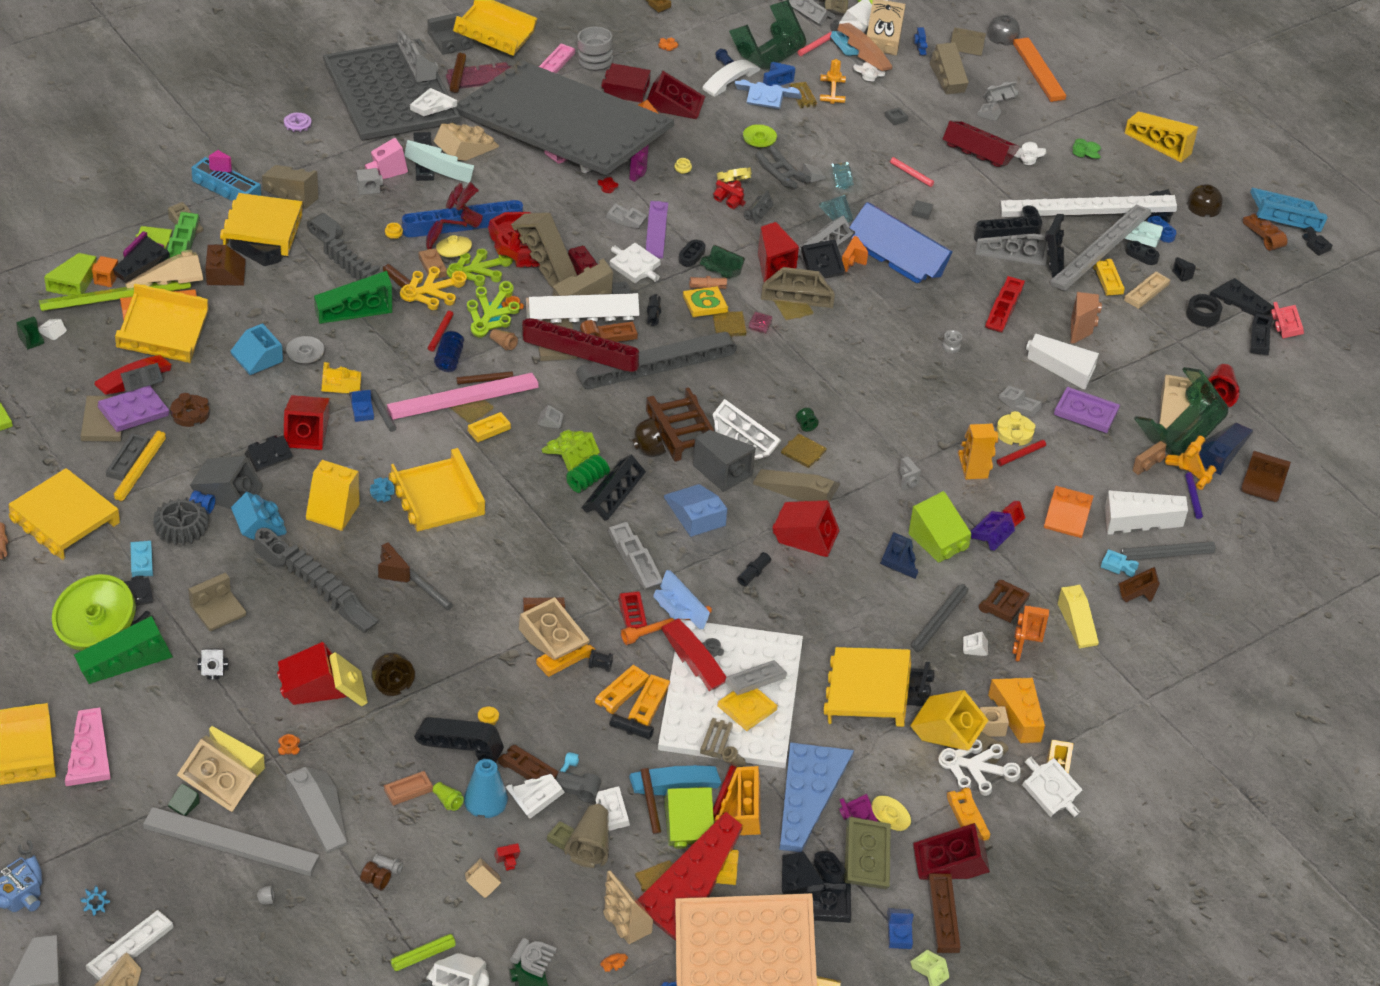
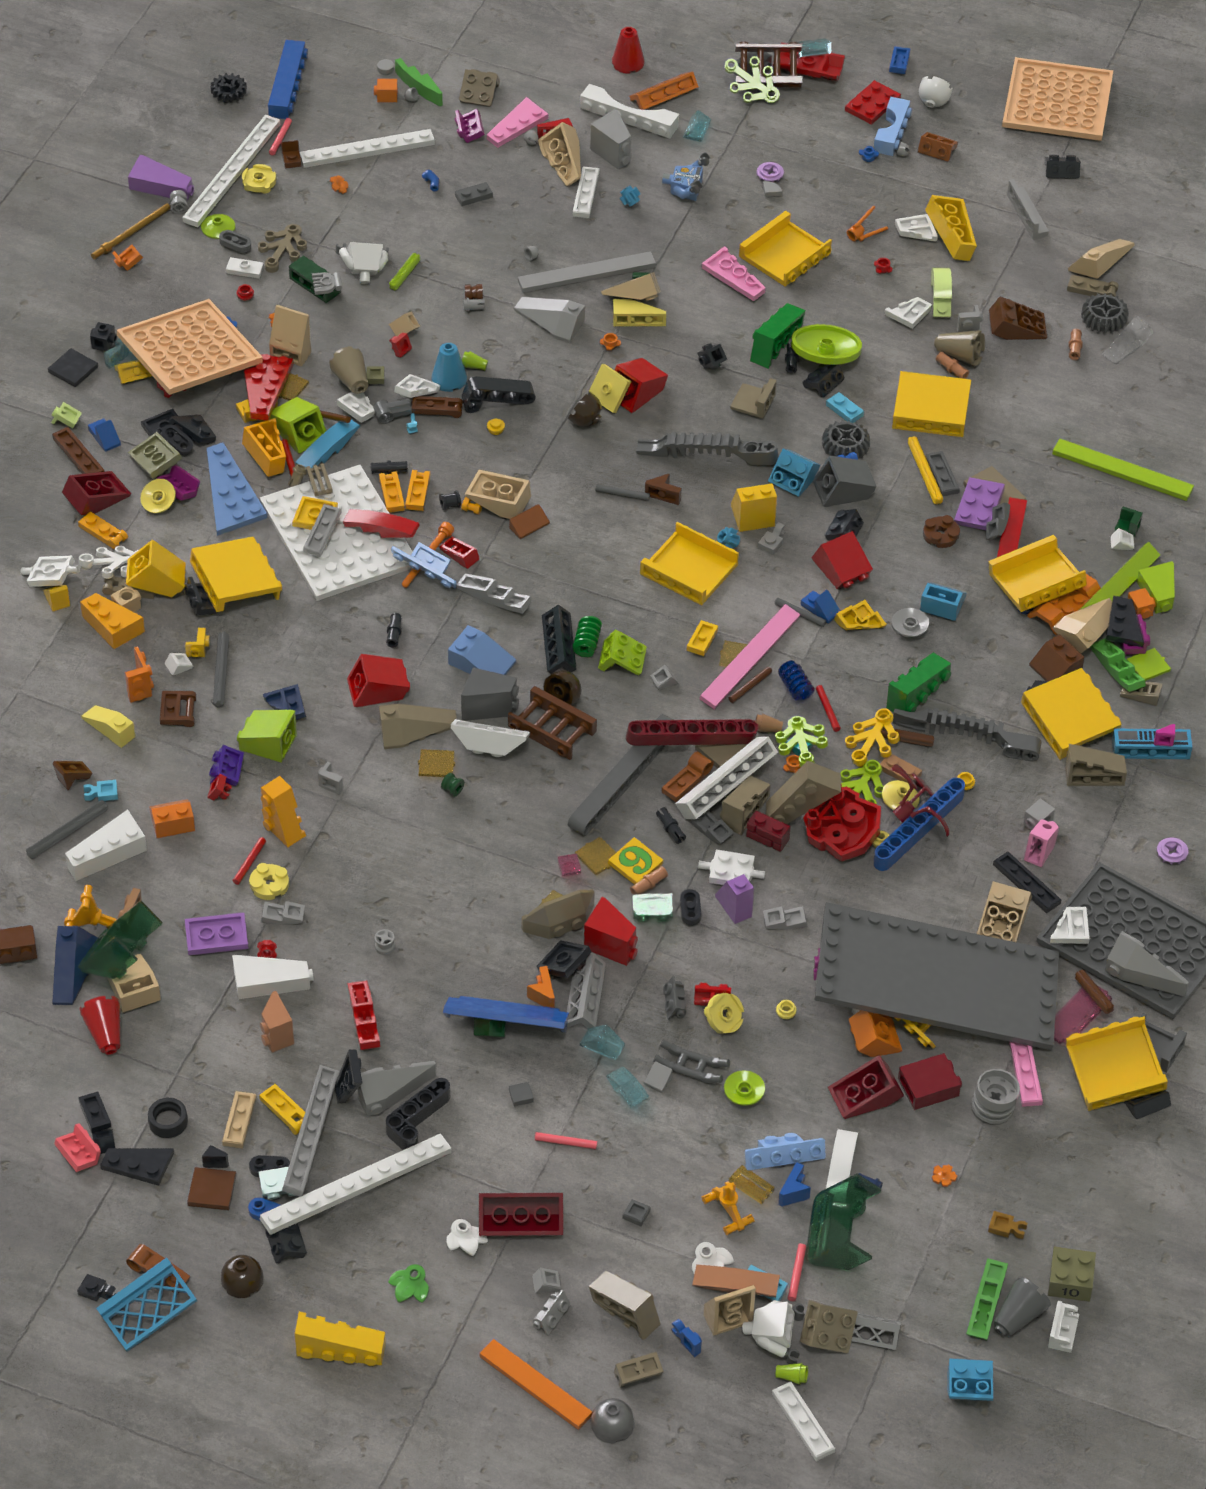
camera: 150 degrees right, 5 degrees up
nougat tile [384,771,433,806] -> none
light aqua slope [404,140,474,183] -> none
dark grey plate [702,638,724,657] -> none
dark purple bar [1185,472,1203,519] -> none
none -> yellow bracket [185,628,210,657]
none -> reddish brown tile [187,1167,236,1210]
none -> red plate [257,940,277,958]

